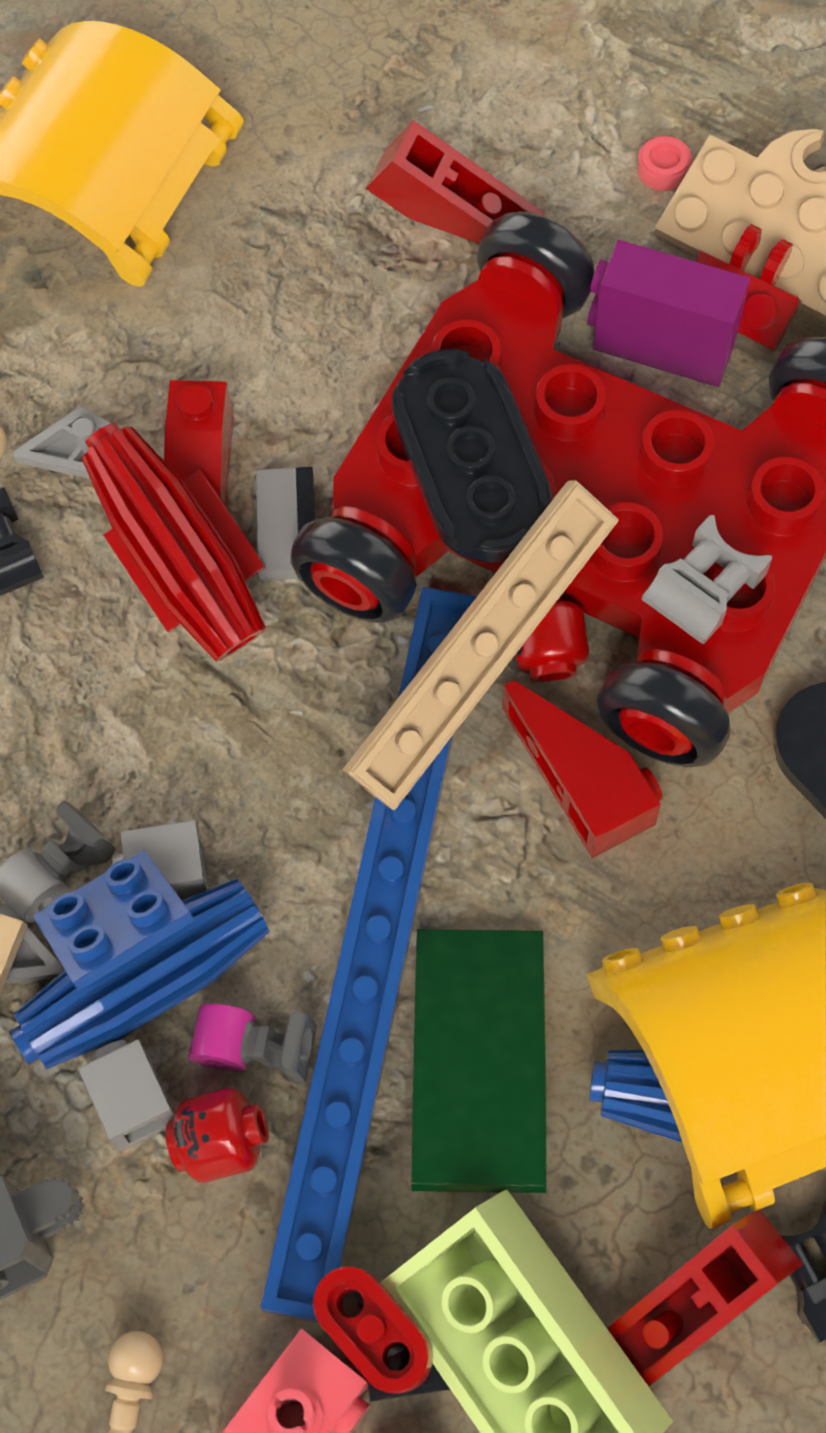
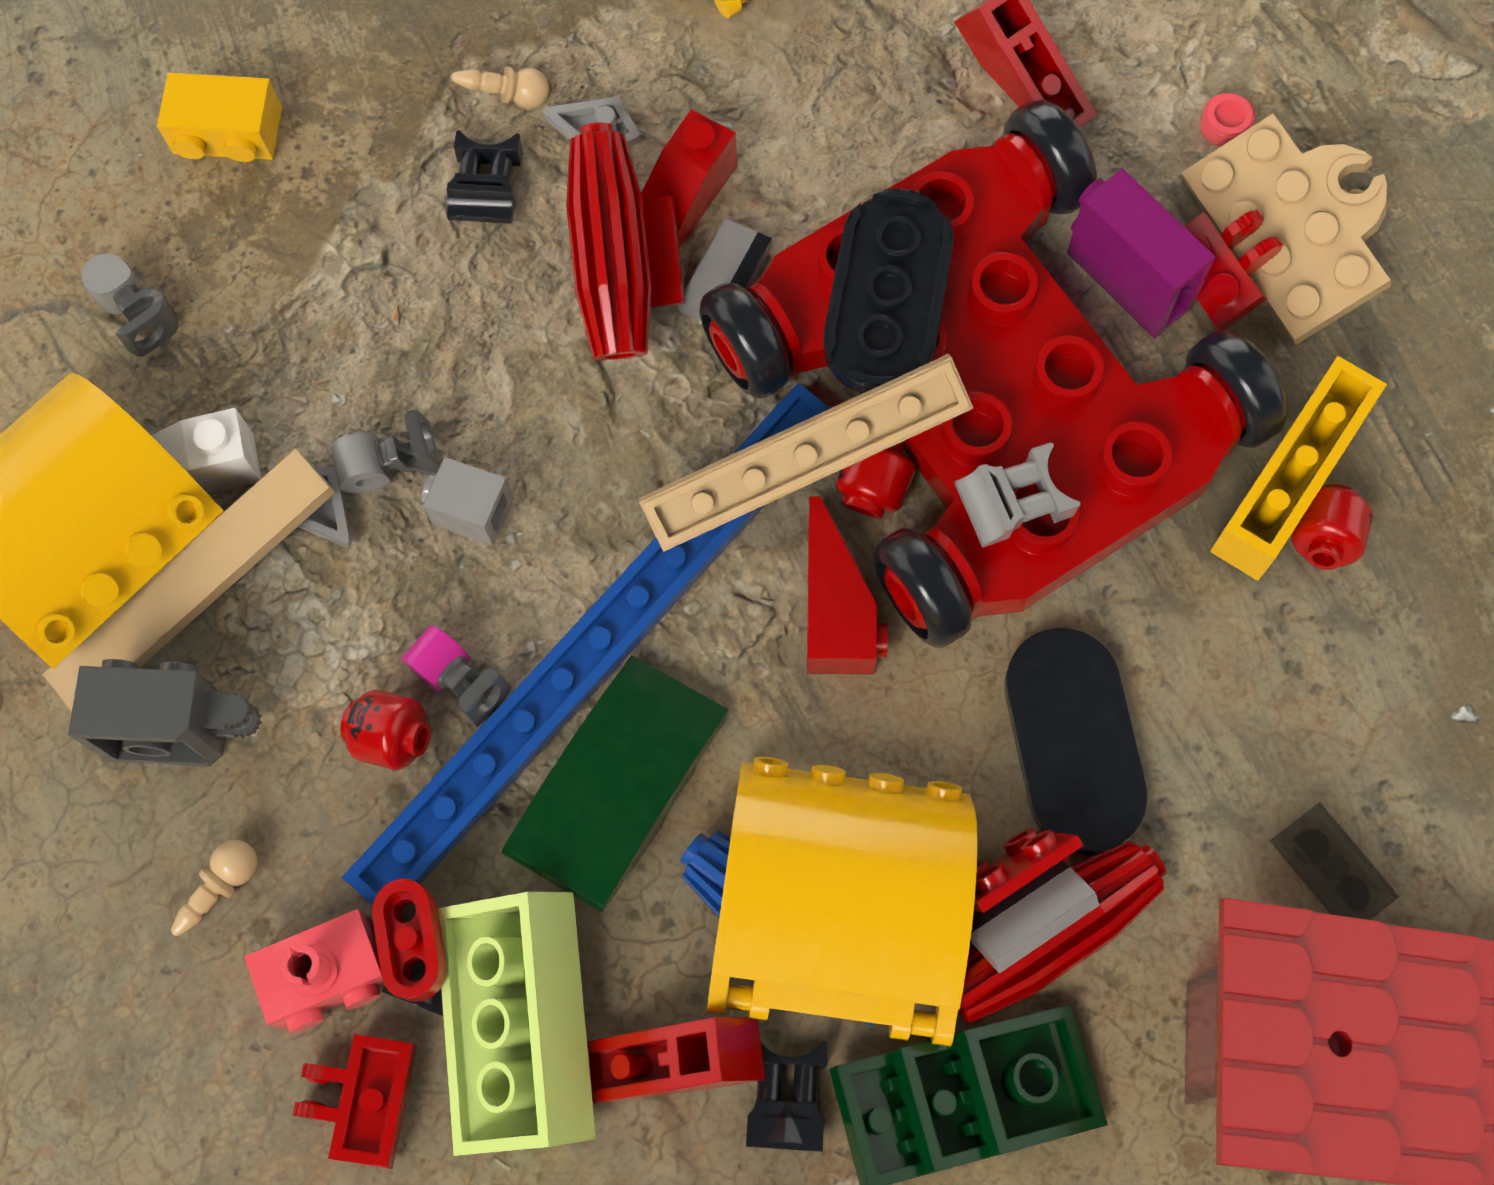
camera: 30 degrees right, 5 degrees up
blue plate [9,849,269,1069] -> none
light grey brick [78,1039,175,1152] -> none

